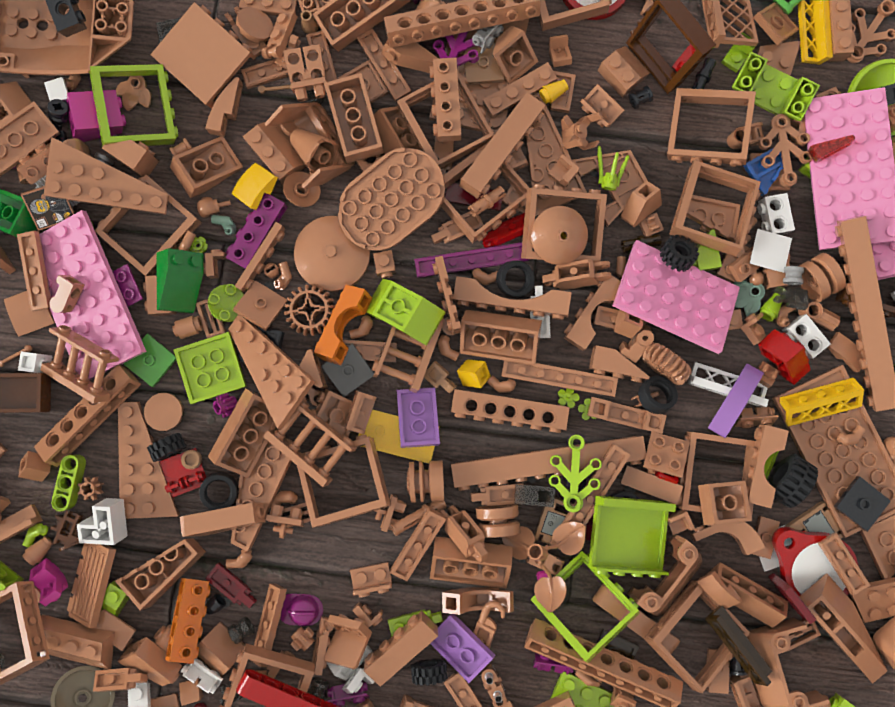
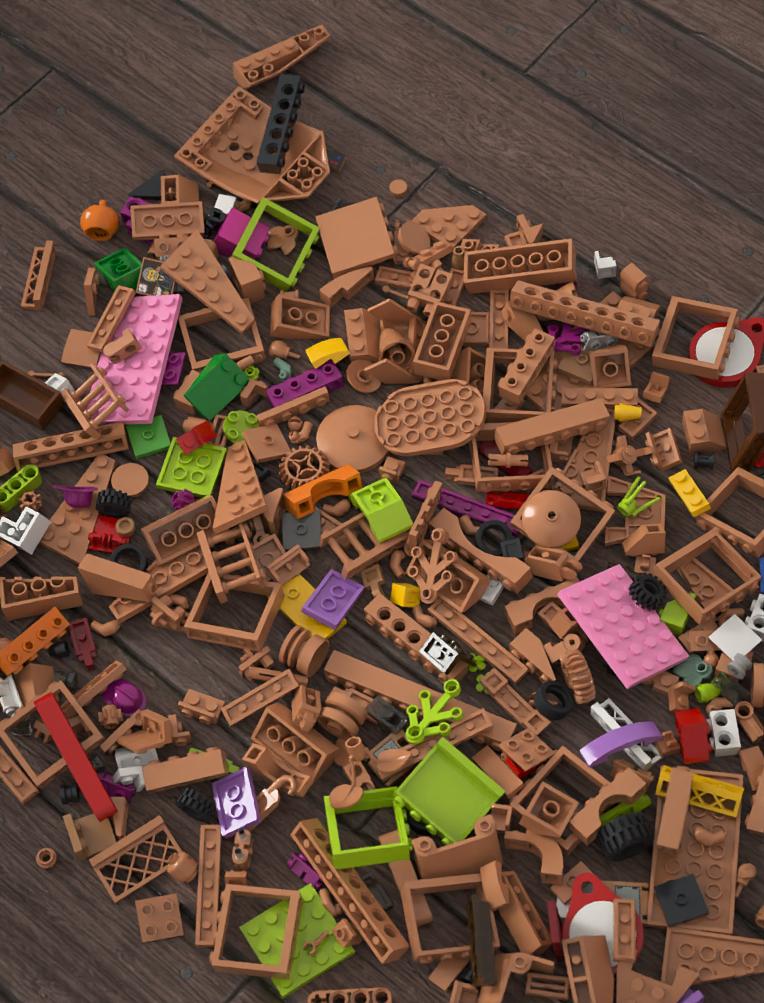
camera: 45 degrees right, 25 degrees down
none -> magenta piece [52,485,98,508]
none -> red slope [176,421,218,456]
none -> nougat plant [408,528,458,604]
none -> bracket [419,632,478,675]
none -> black plate [500,538,525,559]
none -> nougat window [657,766,693,855]
none -> yellow plate [668,469,711,517]

